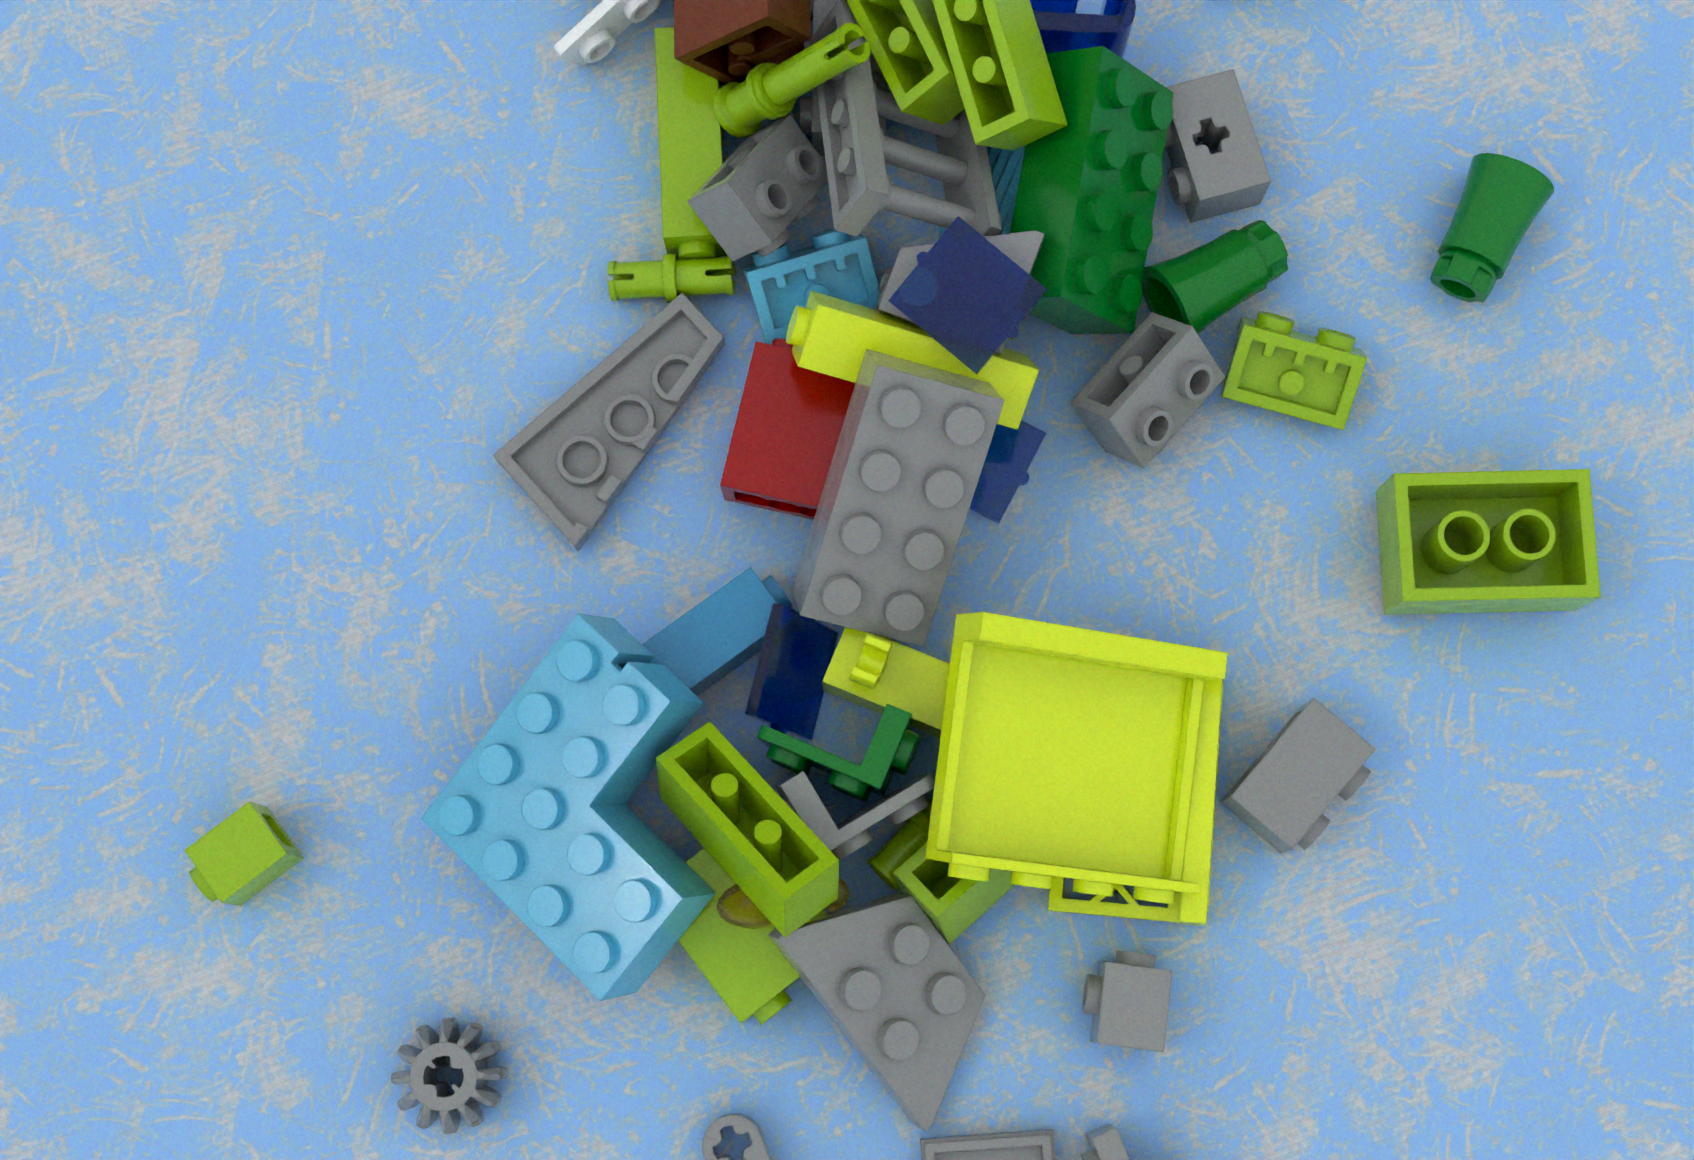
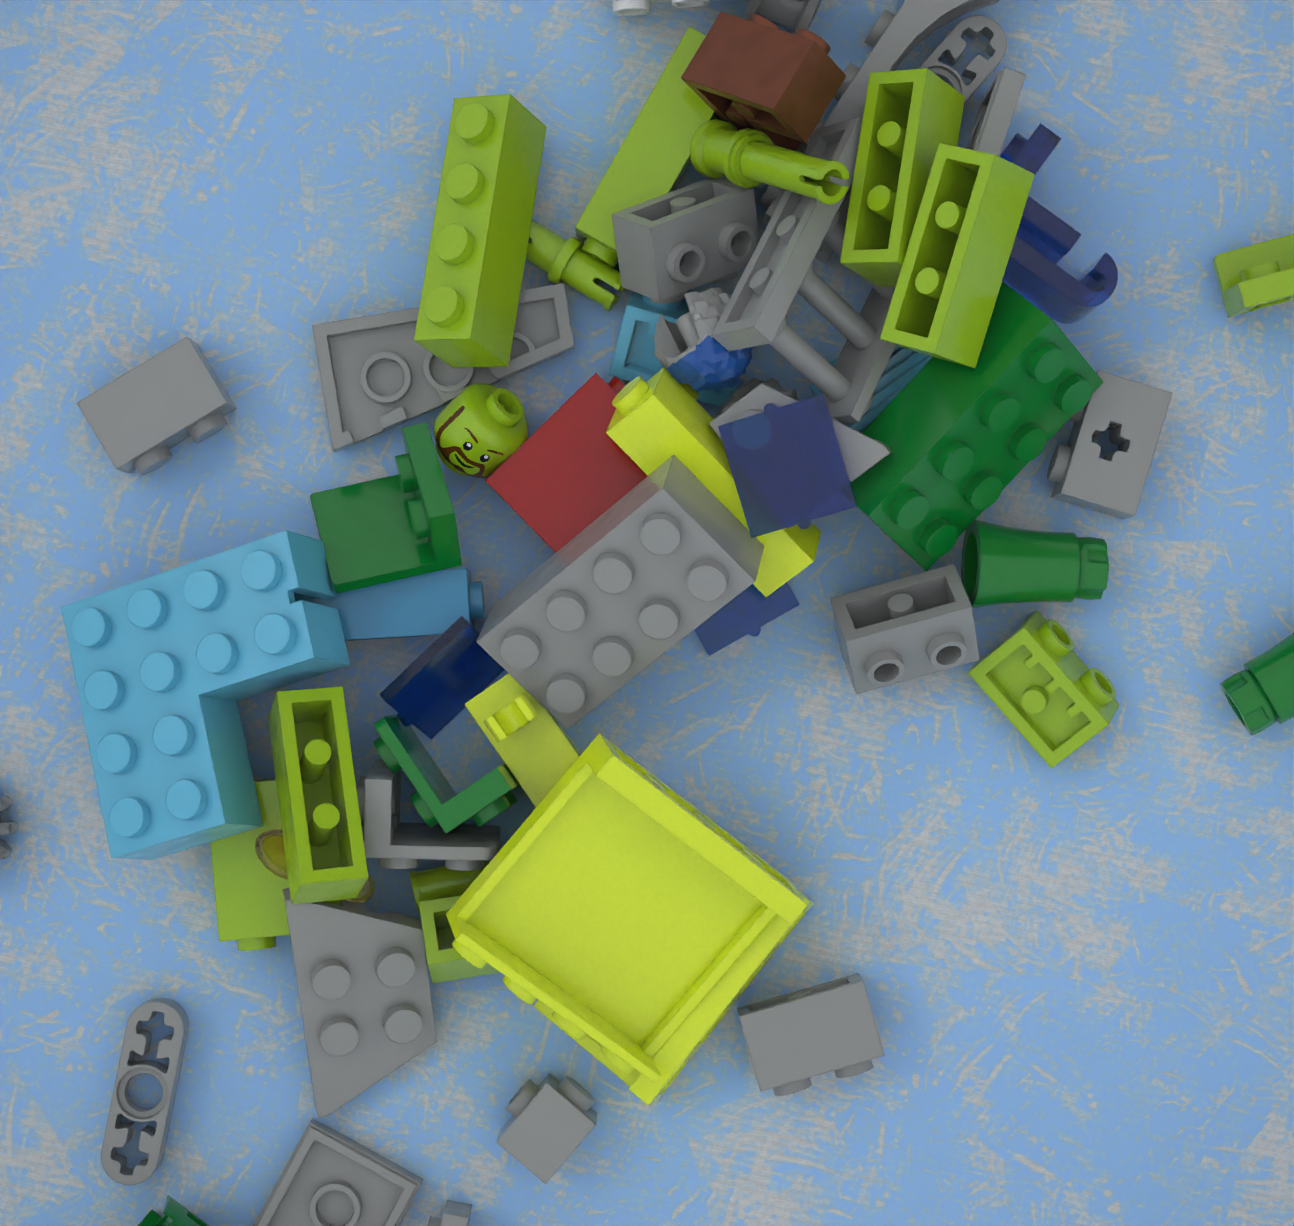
camera: 30 degrees right, 10 degrees up
lime brick [1376,469,1601,615] -> none
none -> light grey brick [77,337,237,476]
none -> green bracket [310,422,462,593]
none -> lime brick [414,94,547,368]
none -> lime head [434,382,528,478]
none -> piece [654,287,754,392]

